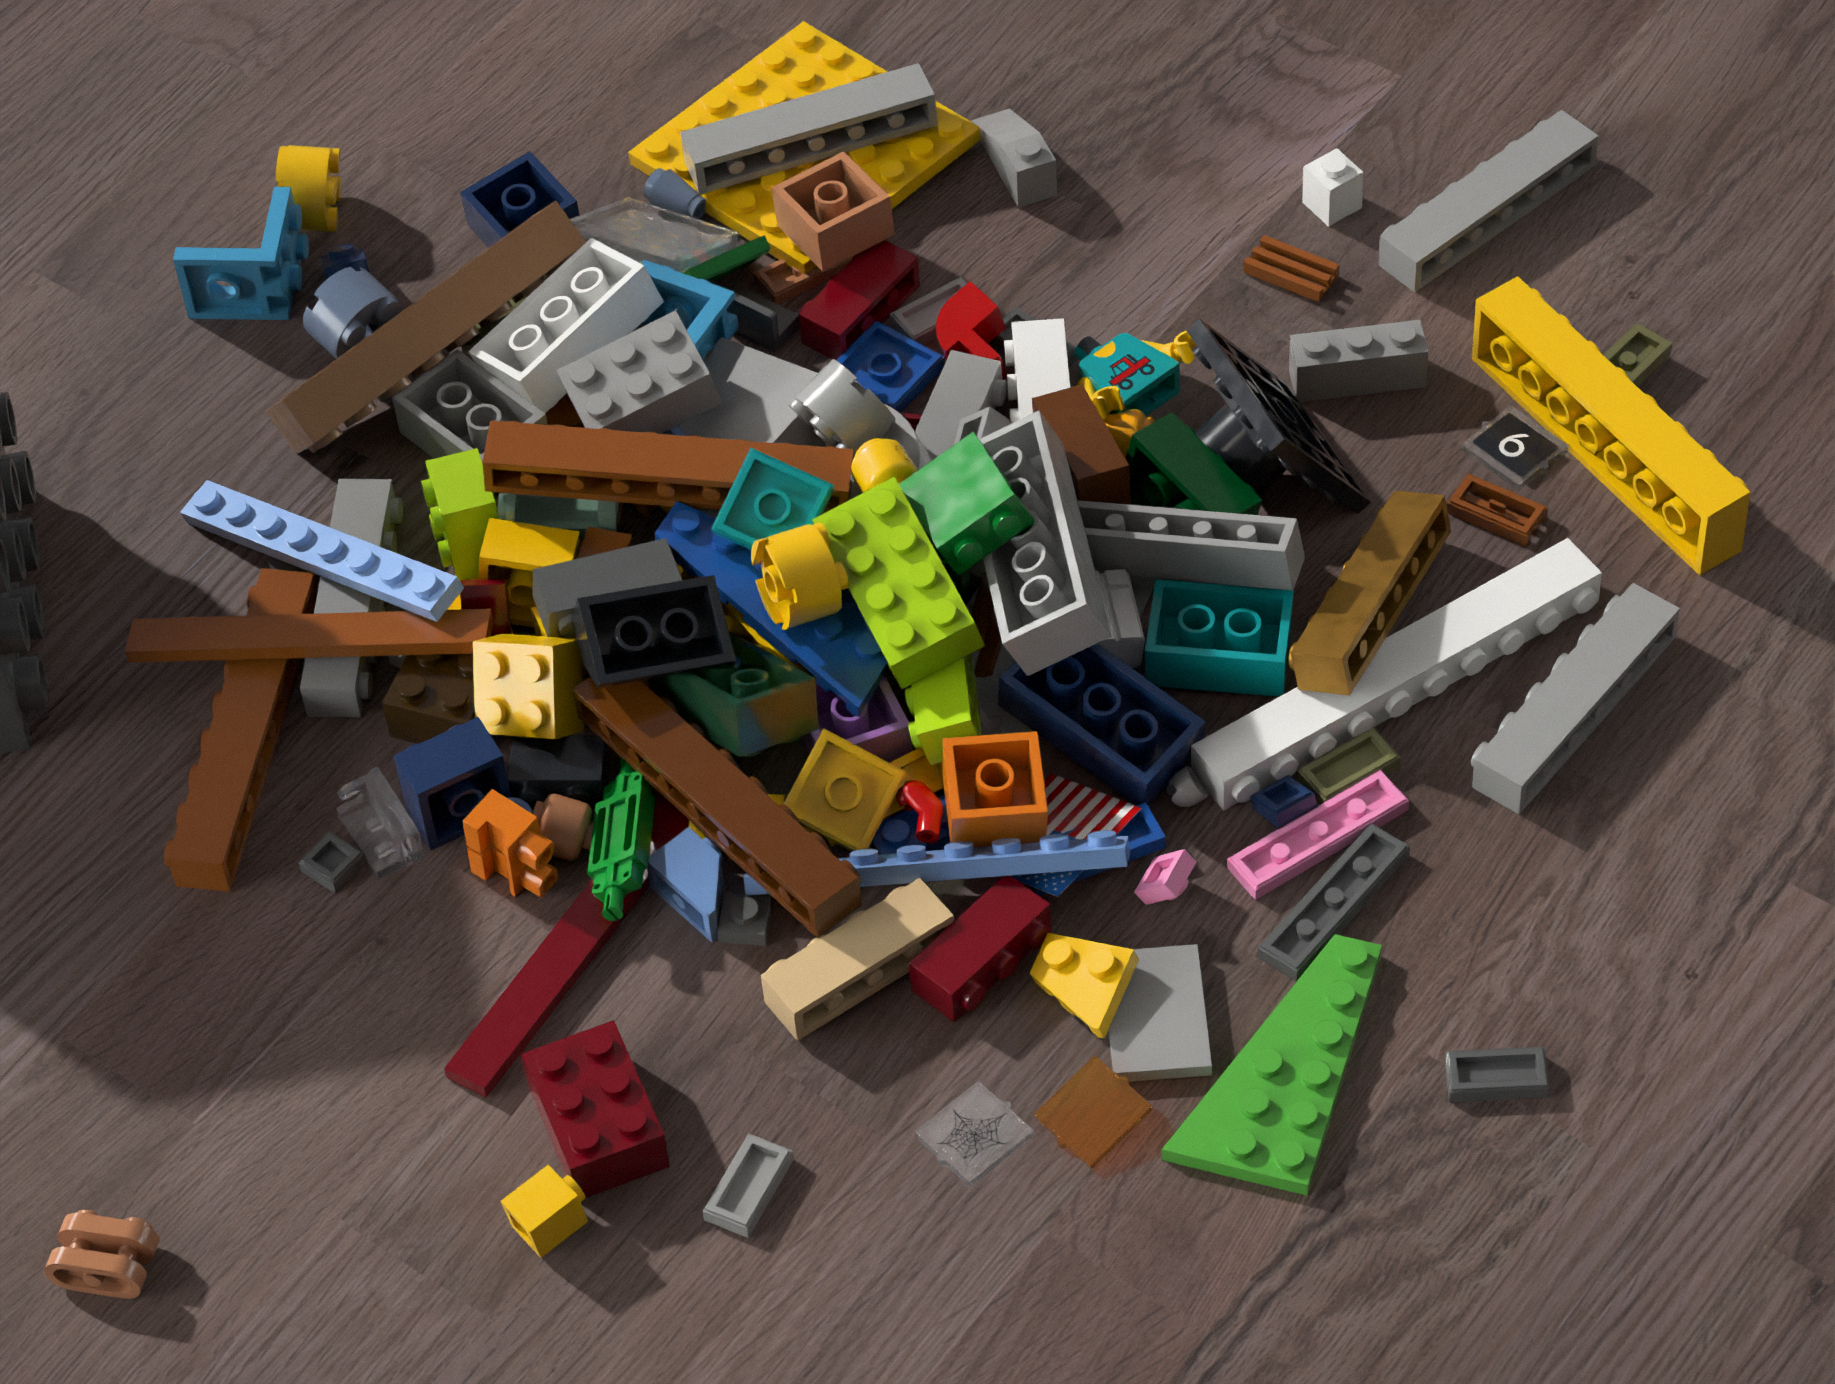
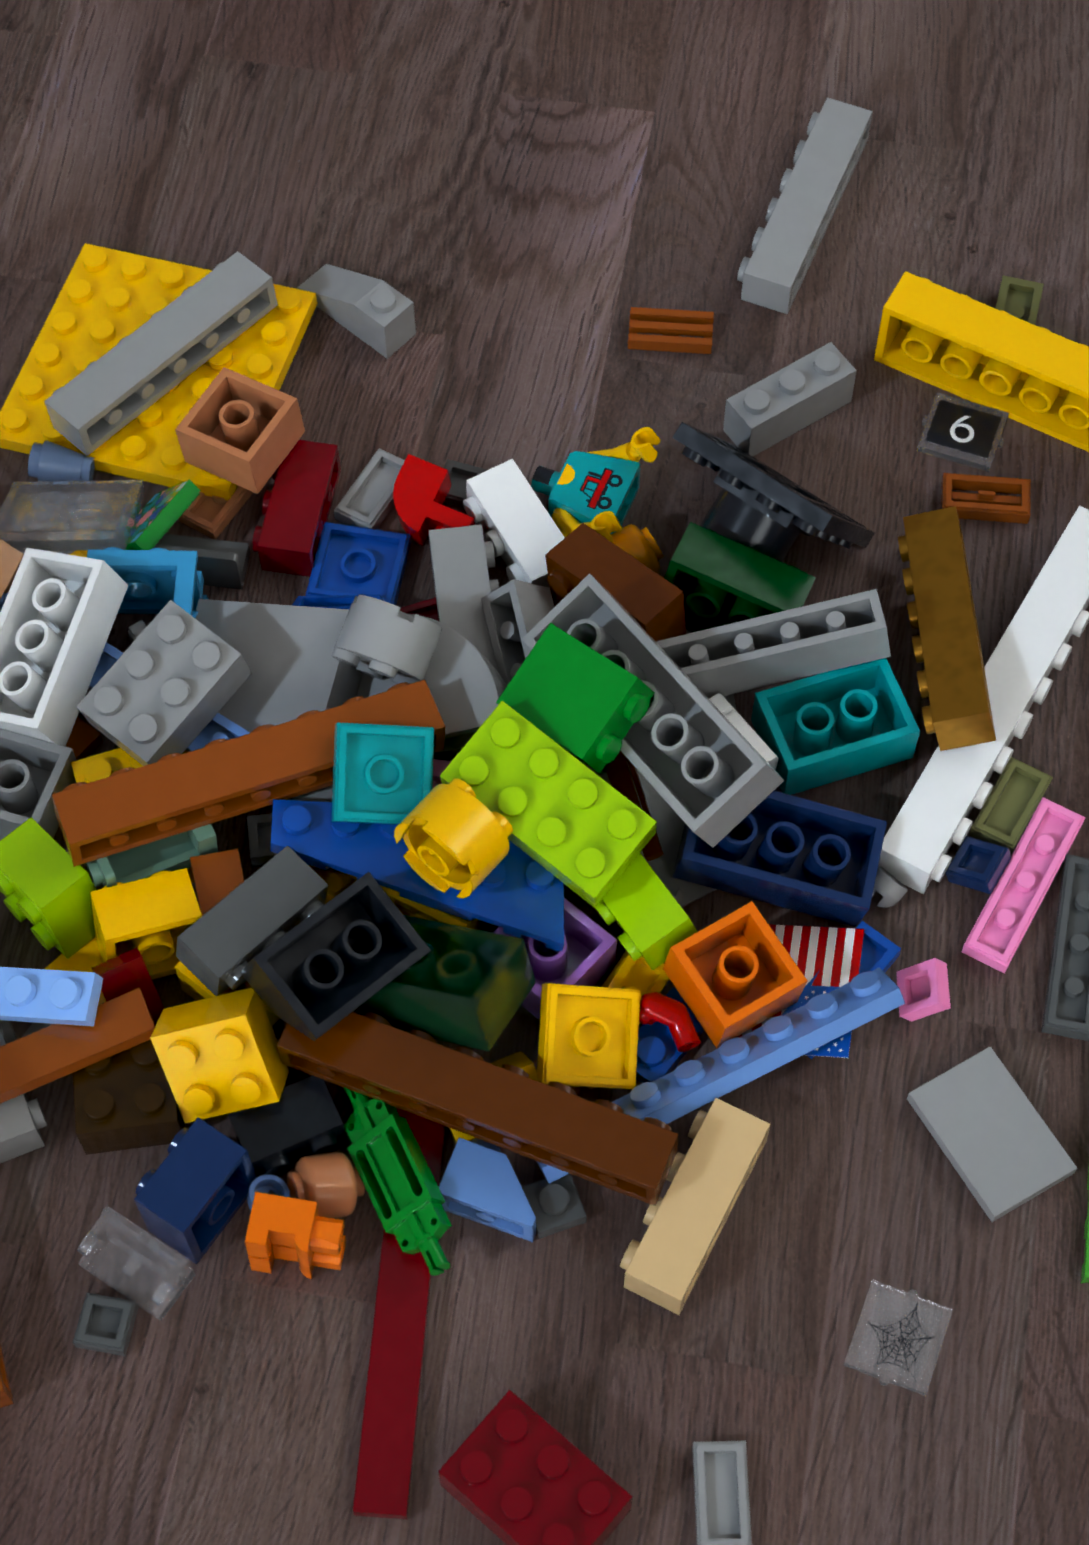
camera: 30 degrees left, 10 degrees up
yellow head [851,438,917,493] -> none
dark red brick [909,875,1051,1022] -> none
yellow wing [1030,933,1139,1039] -> none
clear orange piece [1033,1055,1153,1169] -> none
white brick [1302,148,1363,227] -> none

